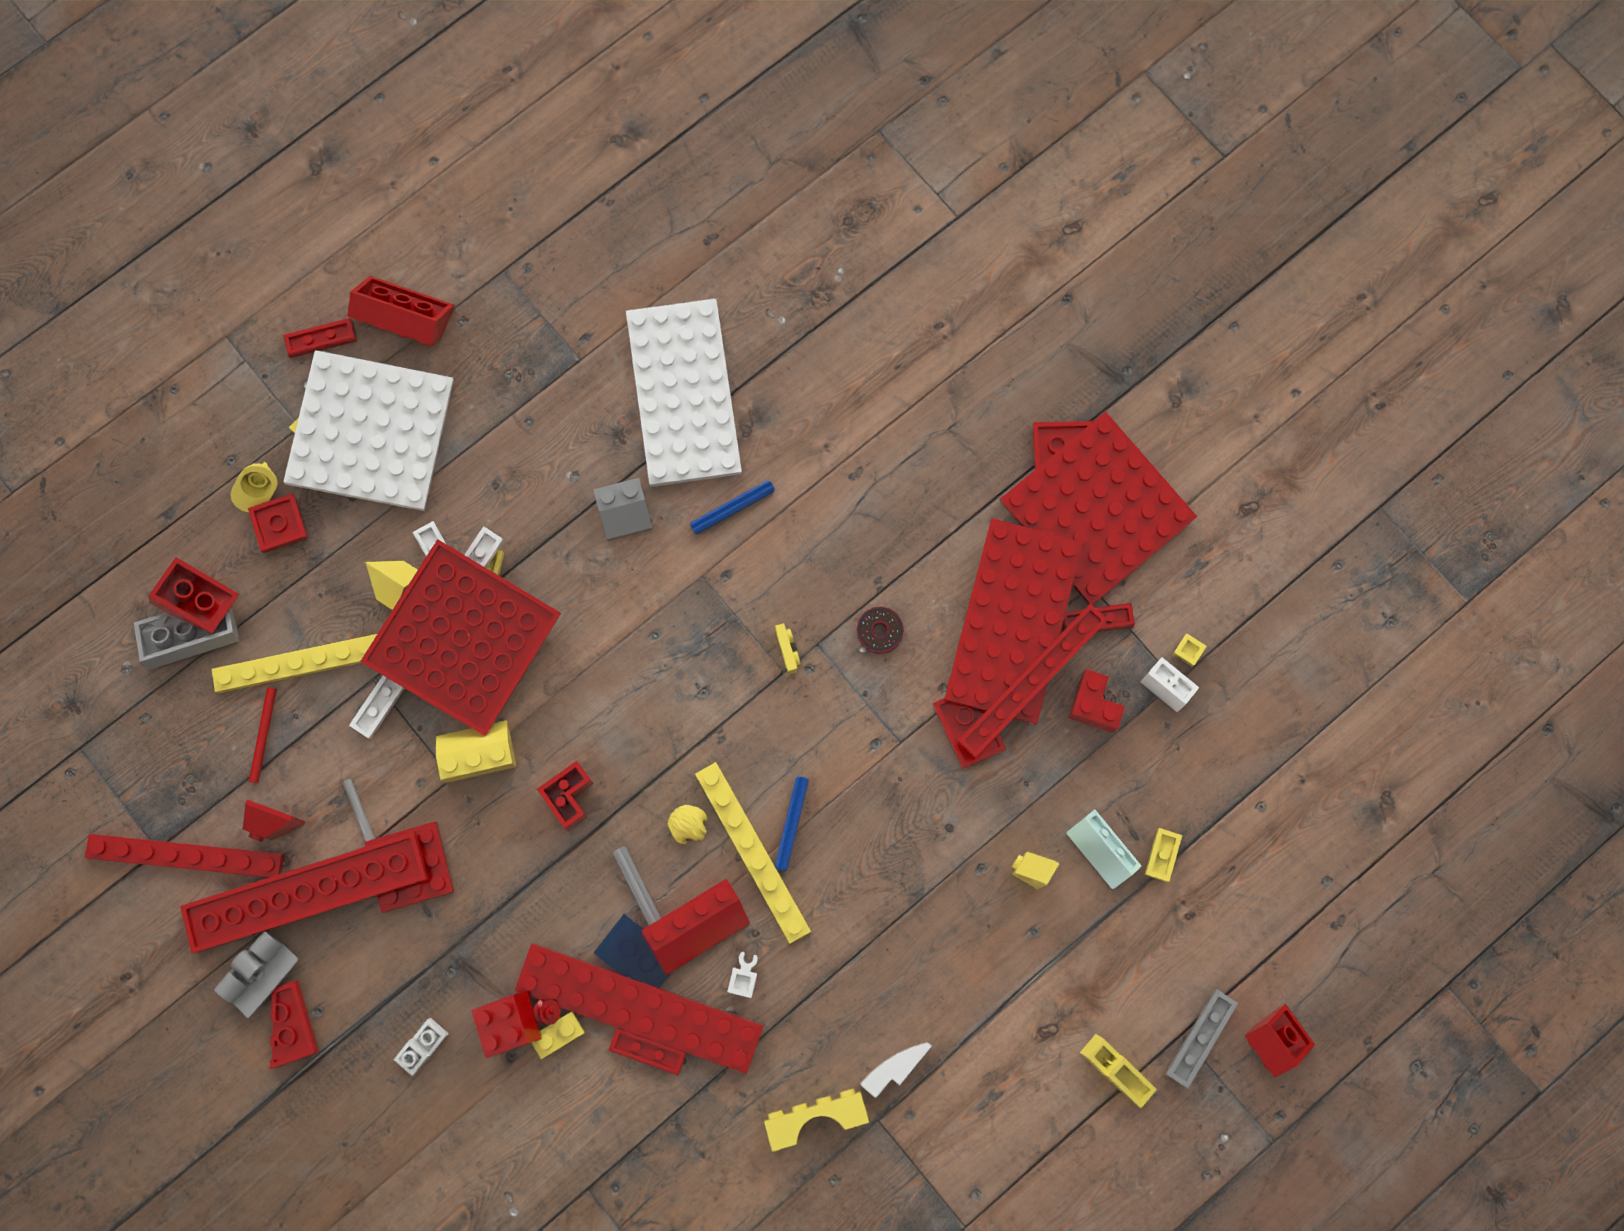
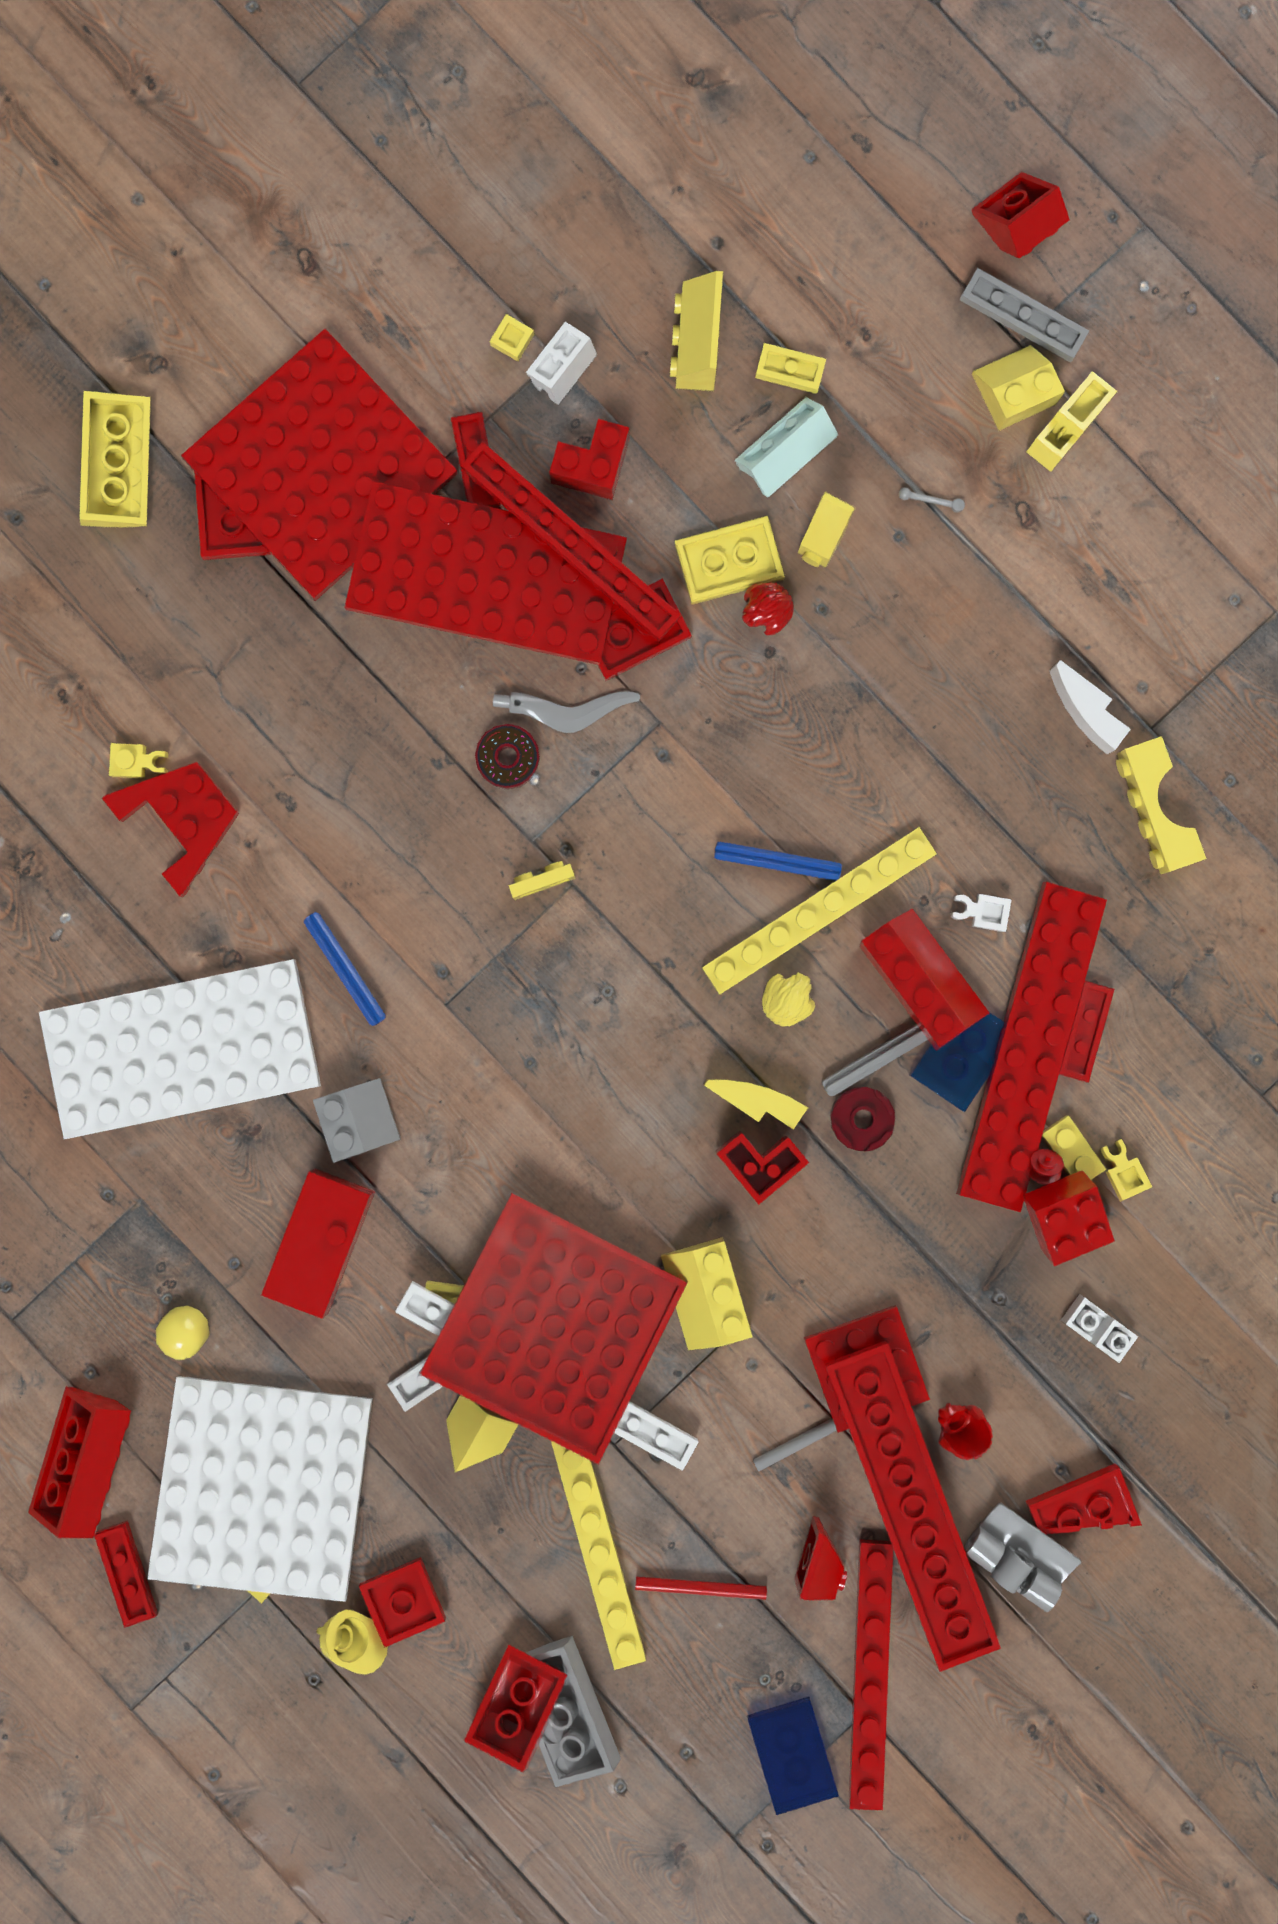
camera: 90 degrees left, 10 degrees up
none -> light yellow slope [80,391,150,527]
none -> red wing [102,762,239,897]
none -> light yellow plate [109,743,168,779]
none -> light yellow hair [156,1306,209,1360]
none -> red brick [261,1168,376,1319]
none -> light grey piece [493,691,640,733]
none -> light yellow slope [670,271,723,391]
none -> light yellow tile [675,516,785,605]
none -> light yellow slope [703,1079,808,1130]
none -> red hair [742,582,794,636]
none -> clear blue tile [747,1696,839,1815]
none -> dark red tile [830,1087,895,1151]
none -> light grey hinge [899,487,965,513]
none -> red hair [938,1403,993,1460]
none -> light yellow slope [972,345,1065,431]
none -> light yellow plate [1100,1139,1152,1202]

